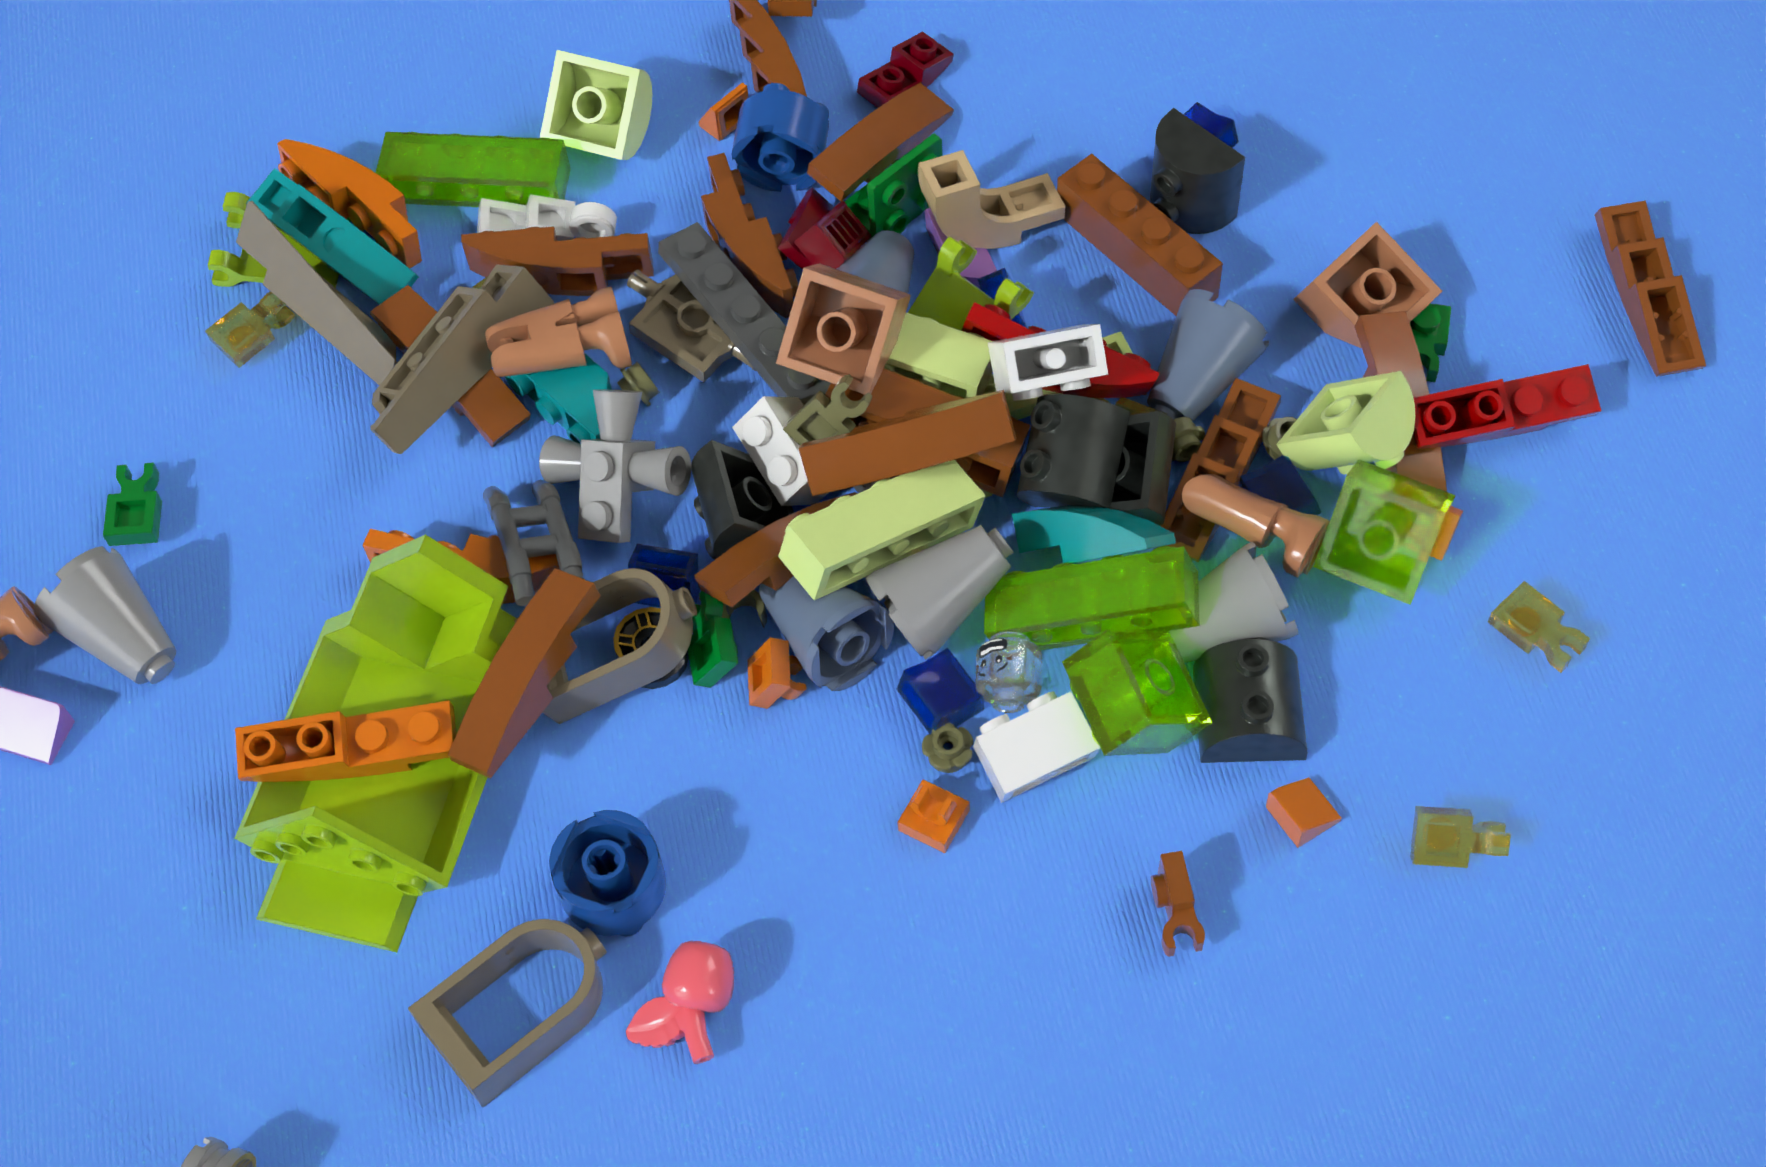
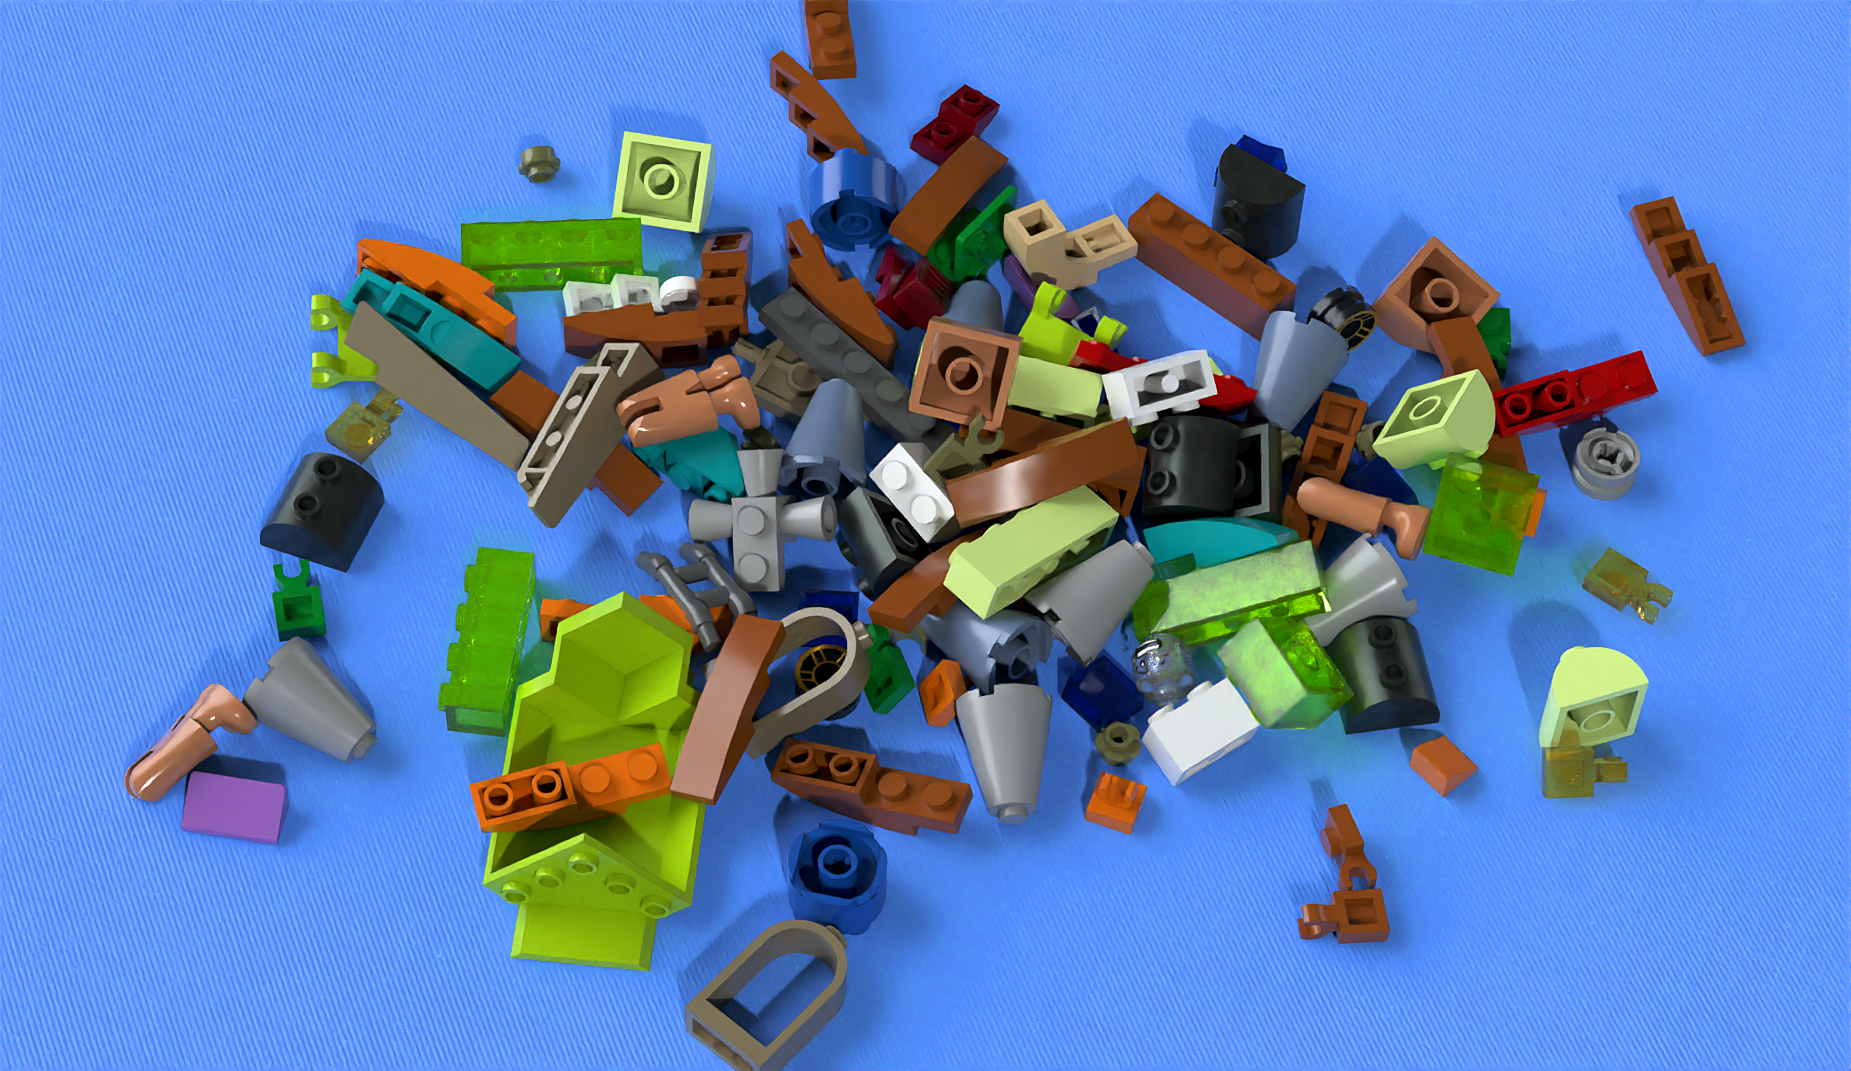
camera: 15 degrees left, 5 degrees down
coral piece [626,940,734,1064] -> none
orange slope [698,82,749,141] -> none
none -> pearl dark grey brick [260,452,385,573]
none -> clear neon green brick [438,547,537,737]
none -> olive plate [518,146,561,183]
none -> dark orange slope [697,231,754,327]
none -> dark orange slope [770,738,973,836]
none -> sand blue cone [777,378,867,512]
none -> light grey cone [956,683,1053,824]
none -> dark orange plate [1297,889,1390,944]
none -> black wheel [1306,285,1379,353]
none -> yellowish green brick [1538,646,1649,760]
none -> light grey wheel [1571,428,1641,501]

